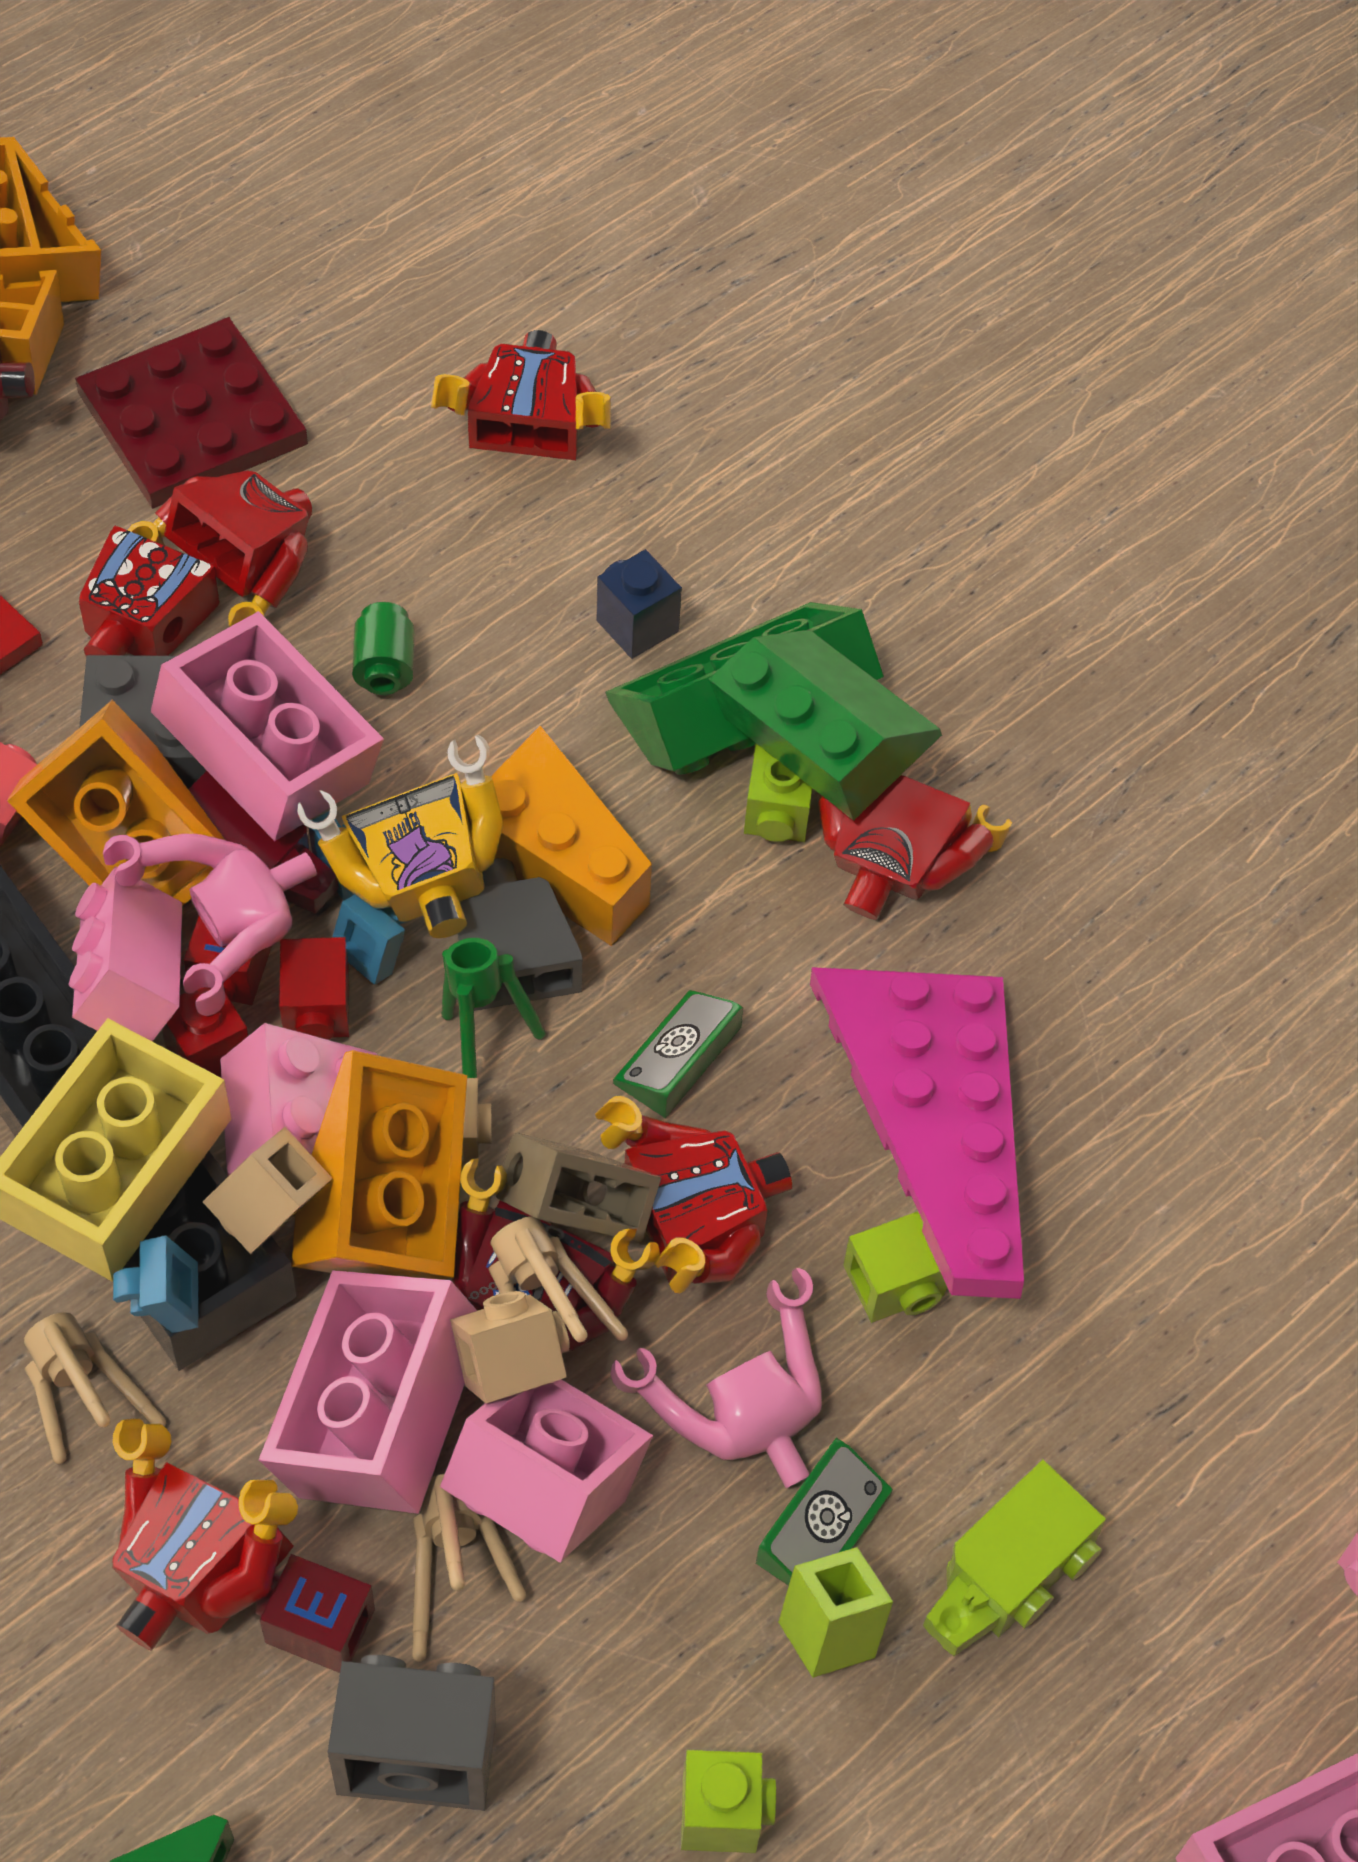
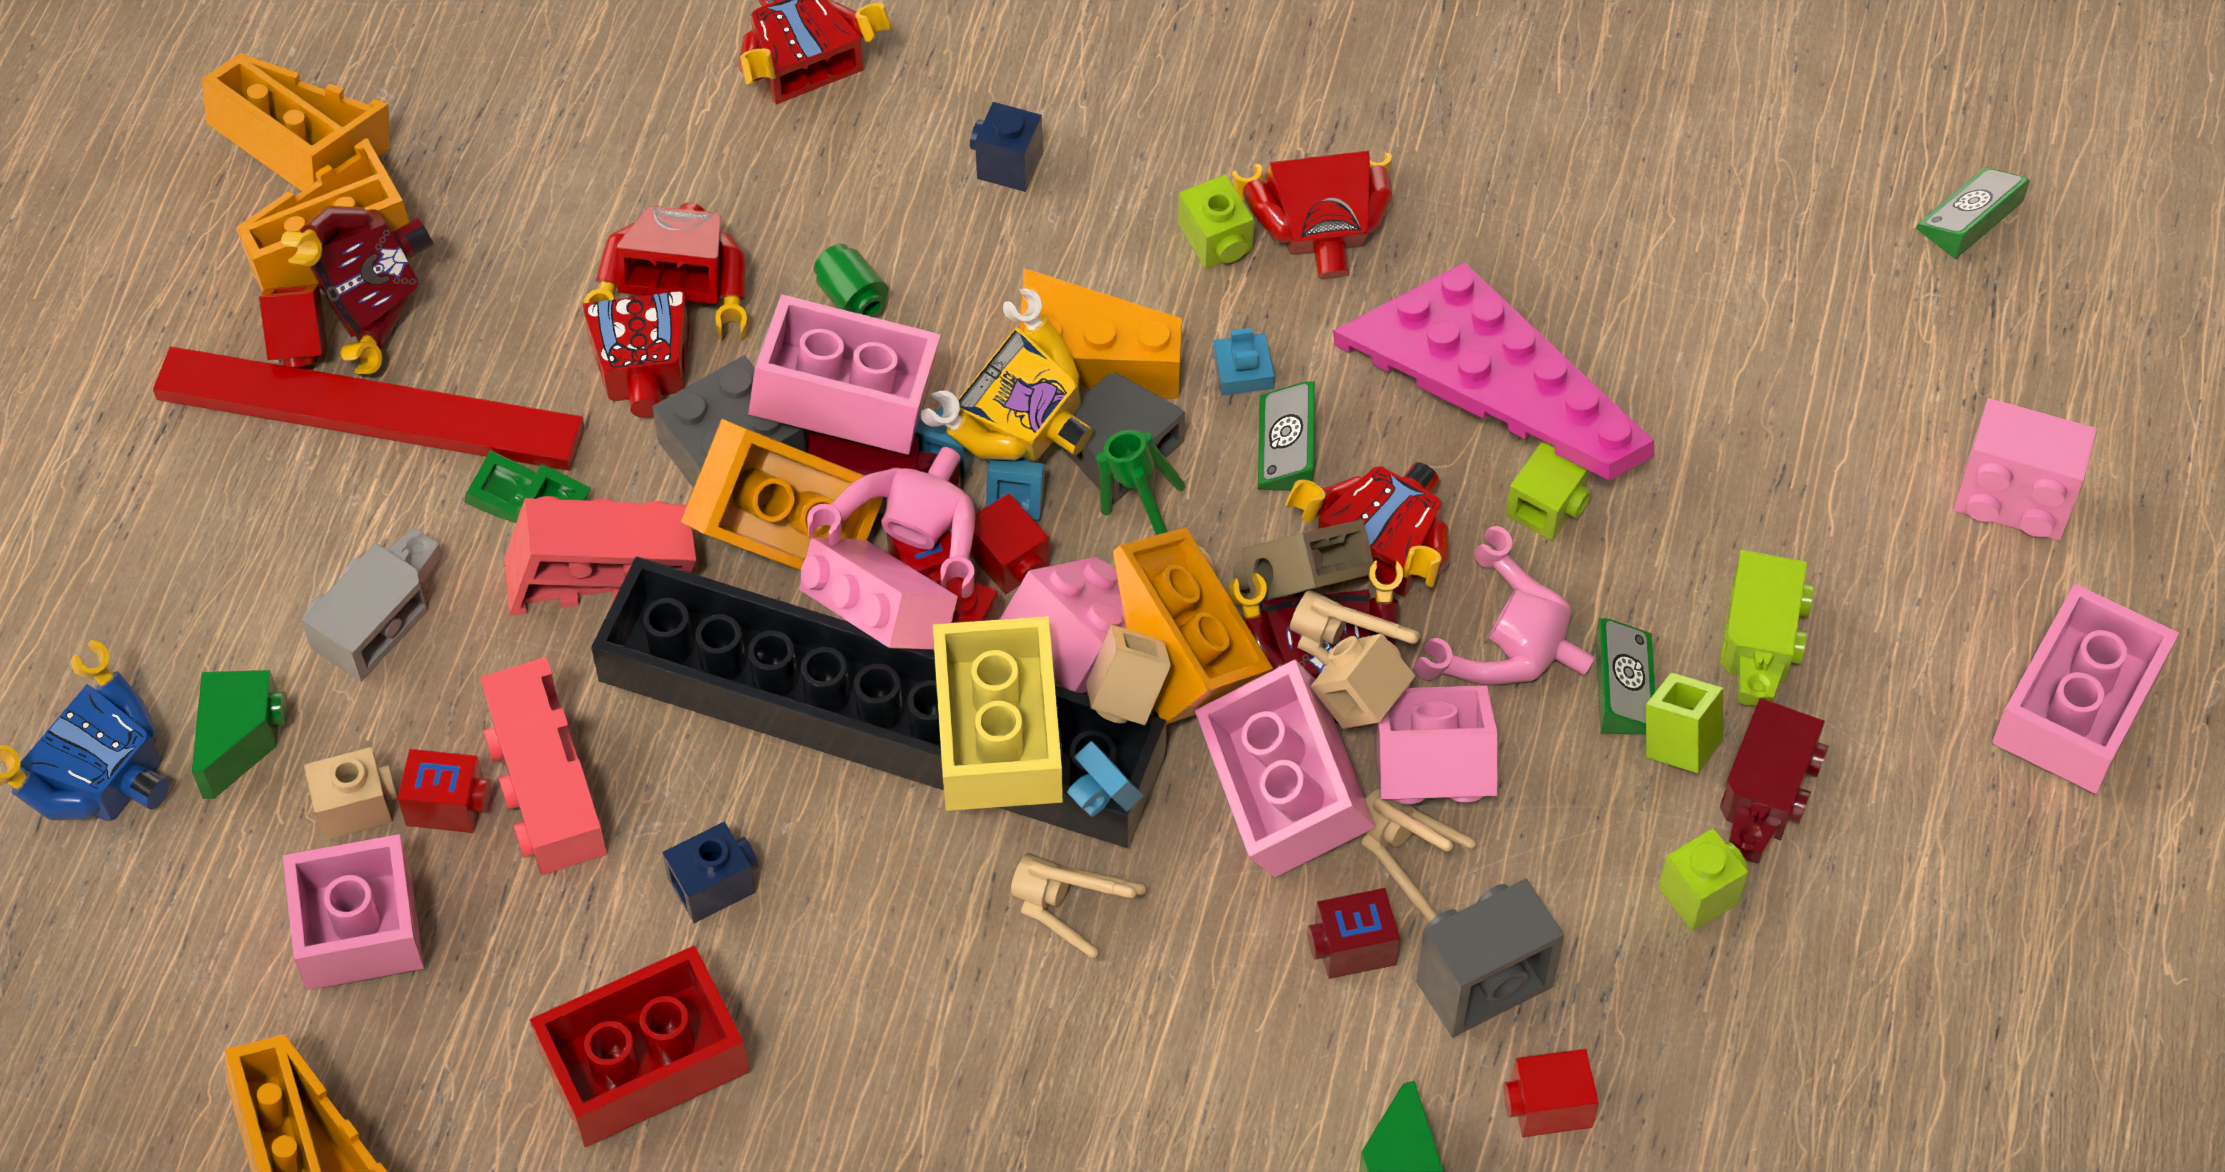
camera: 30 degrees left, 0 degrees up
dark red plate [75,317,308,509] -> none
red torso [112,1419,298,1651] -> none
green slope [605,602,884,775] -> none
green slope [709,630,942,821] -> none
none -> dark azure tile [1212,328,1275,396]
none -> dark red hinge [1719,698,1829,864]

